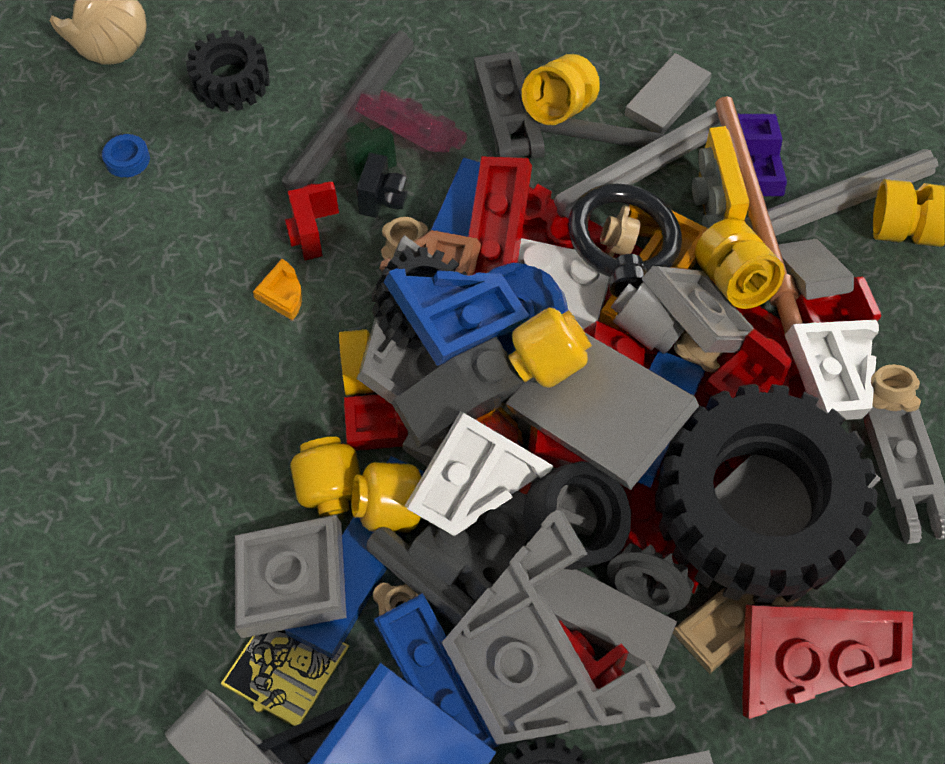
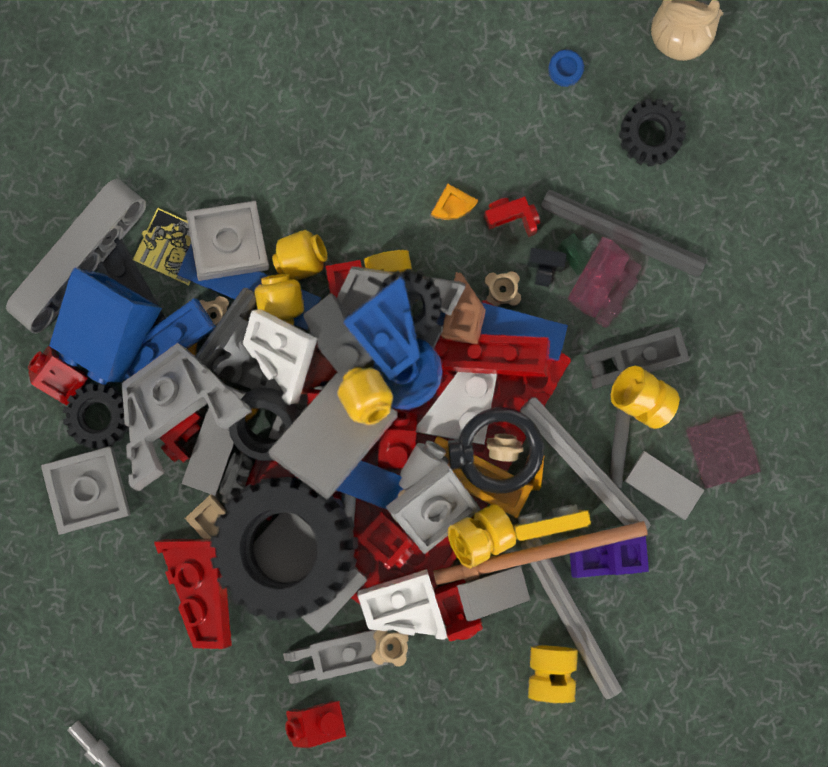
camera: 85 degrees right, 25 degrees up
none -> clear pink piece [686,412,761,489]

